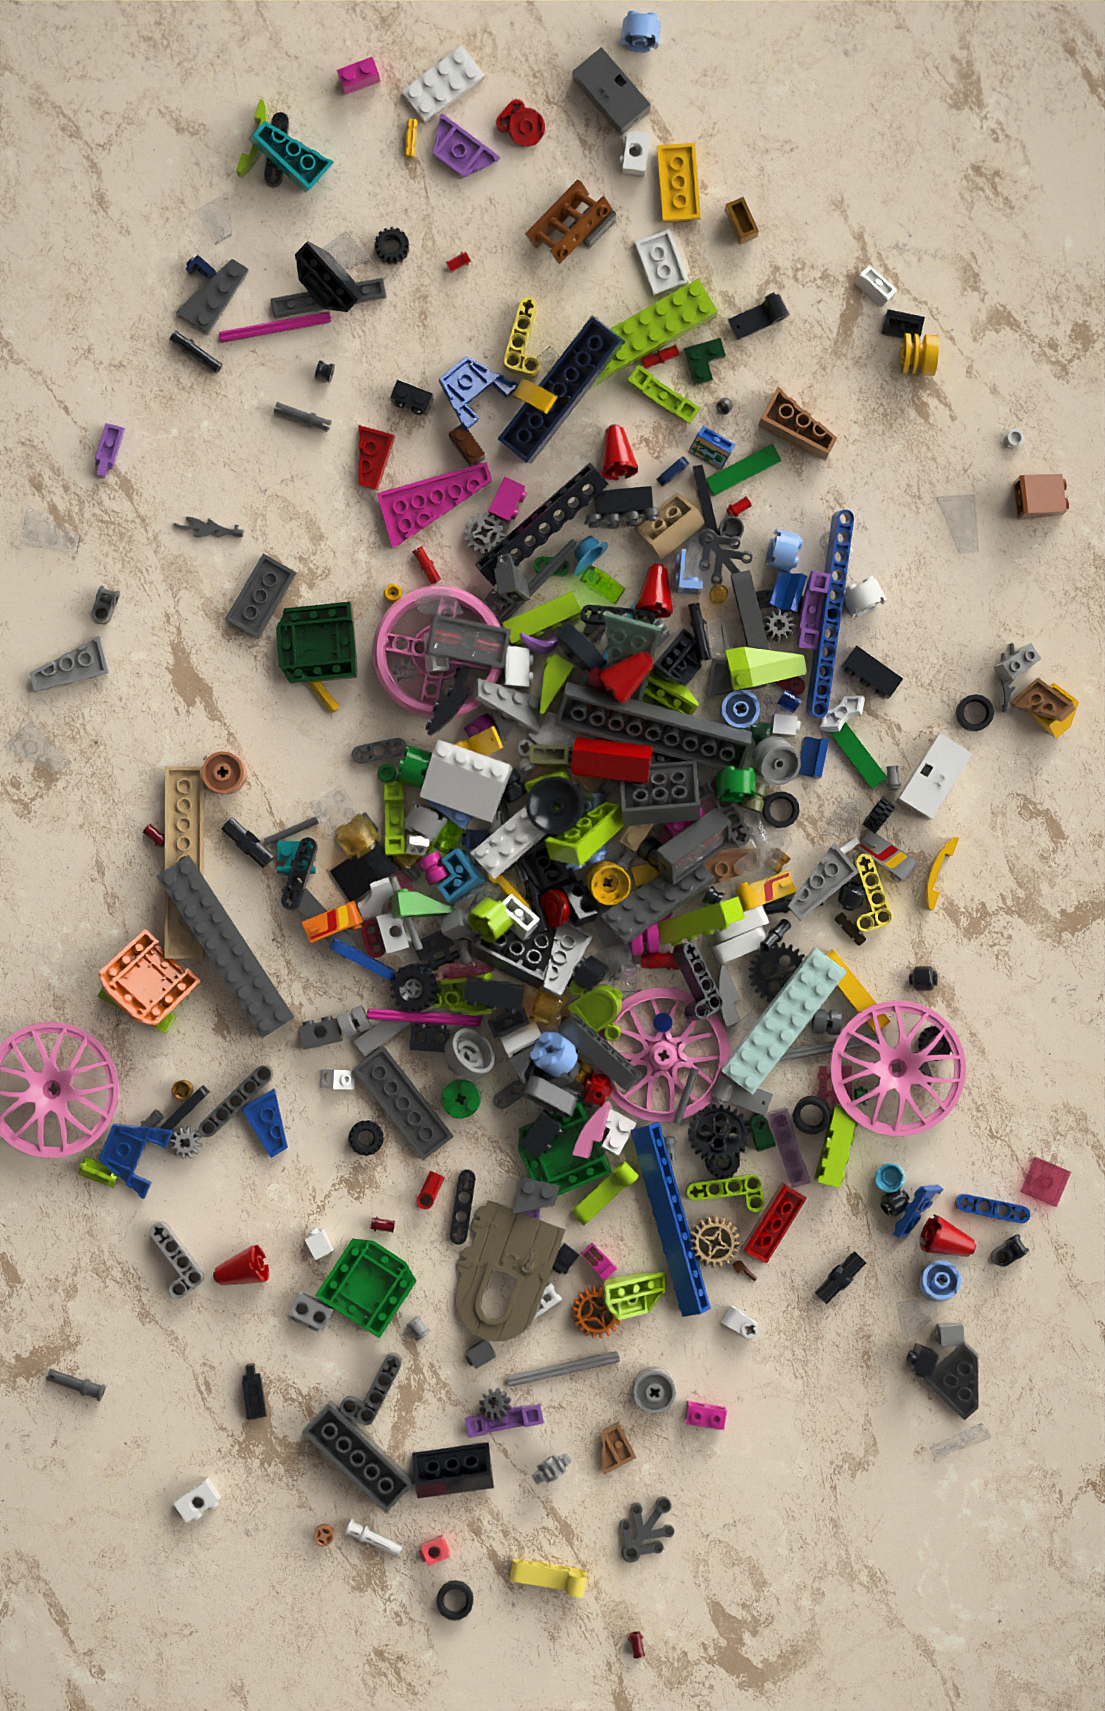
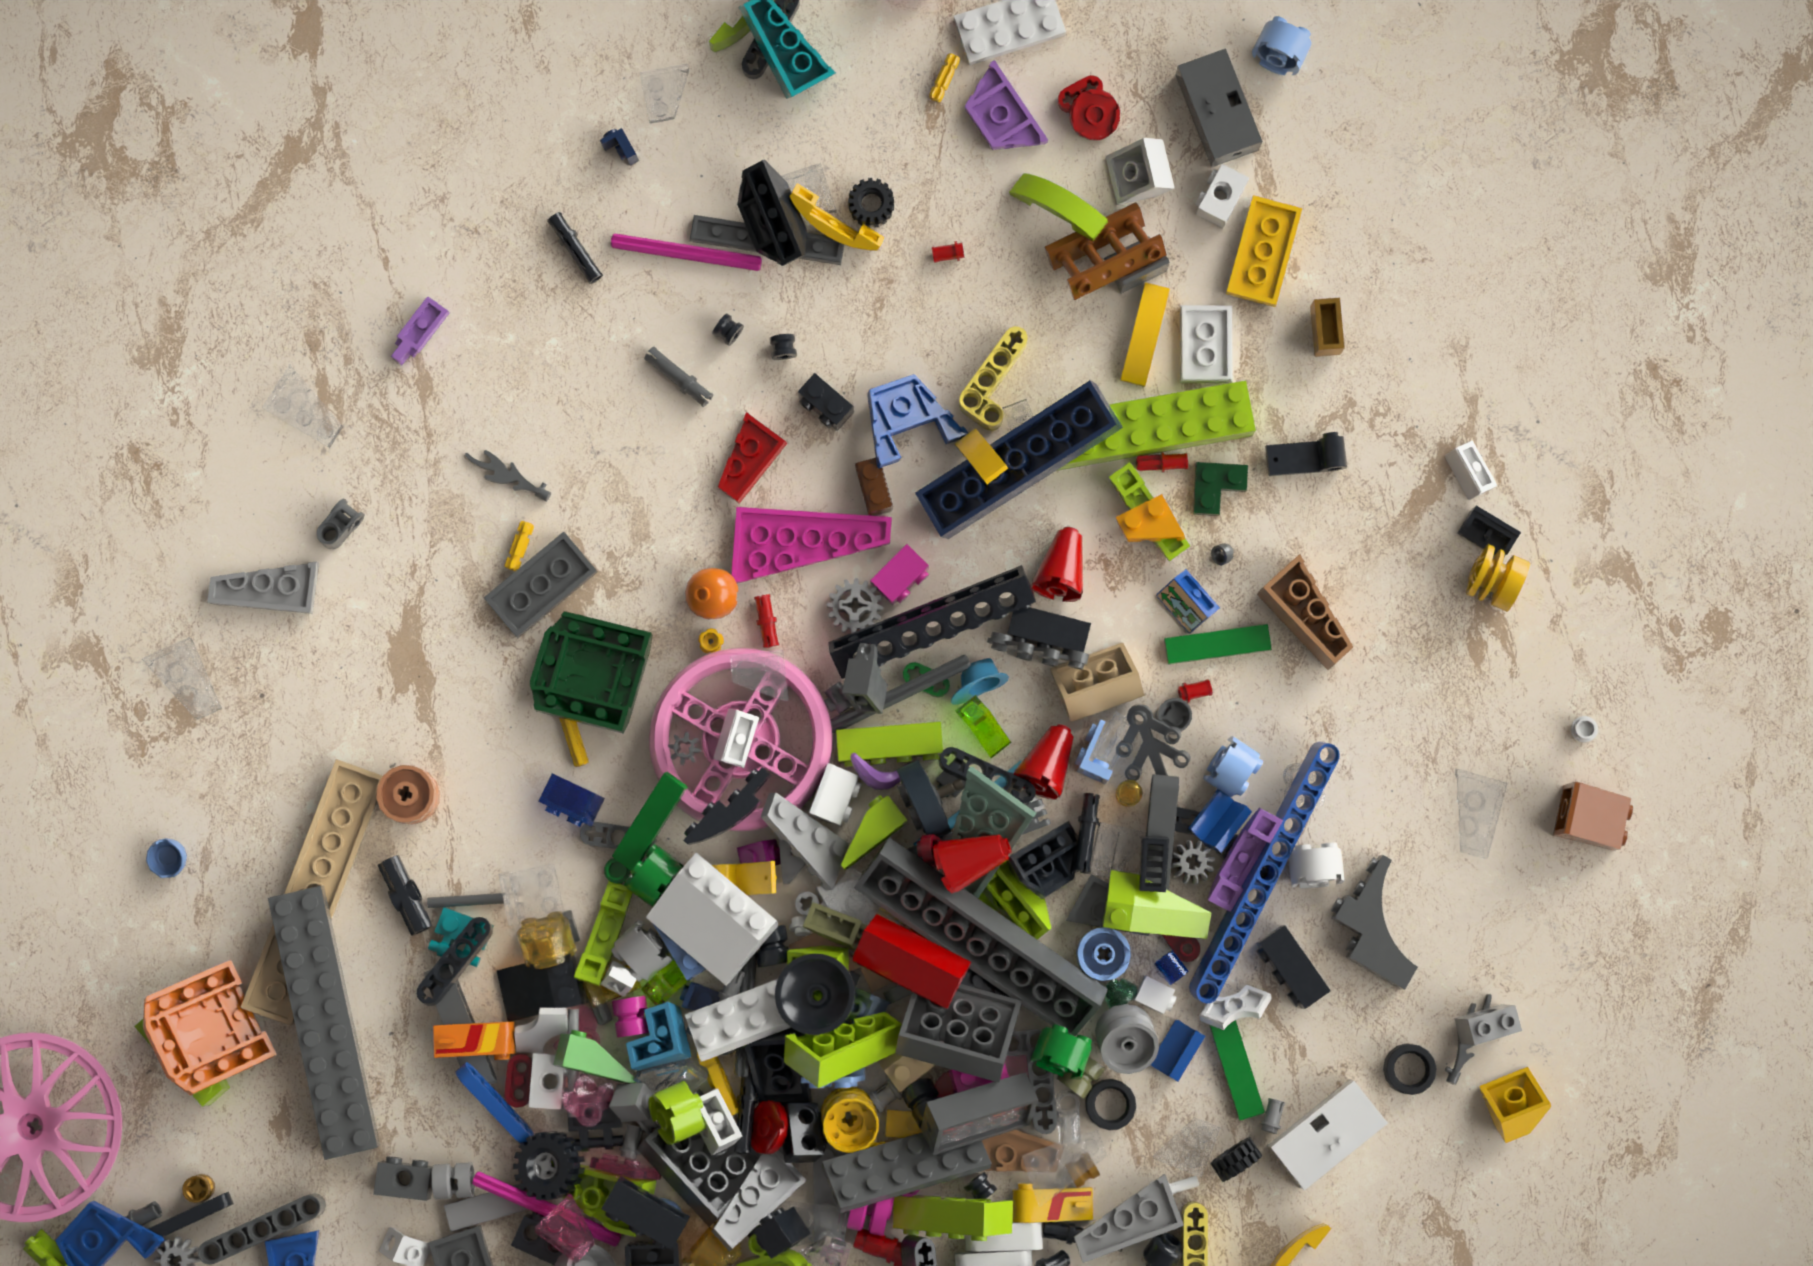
camera: 25 degrees right, 5 degrees down
dark red pin [142,823,165,847] -> none
dark grey wing [175,259,249,334] -> none
clear brick [425,614,511,670] -> none
dark blue beam [656,456,690,487] -> none
black beam [692,464,719,539] -> none
light grey door [857,830,918,883] -> none
medium nougat wing [1010,677,1076,722] -> none
none -> medium blue hair [146,838,187,878]
none -> yellow axle [504,521,534,571]
none -> clear pink wing [535,1194,595,1263]
none -> clear blue brick [538,773,605,827]
none -> clear pink plate [562,1073,614,1127]
none -> green tile [612,771,688,871]
none -> orange cylinder [685,568,738,620]
none -> black wheel [769,334,797,360]
none -> yellow slope [790,183,884,251]
none -> lime slope [1009,173,1108,241]
none -> white slope [1106,138,1174,205]
none -> light orange wing [1116,494,1185,542]
none -> yellow slope [1120,282,1170,387]
none -> black slope [1139,836,1169,892]
none -> dark grey arch [1331,855,1418,990]

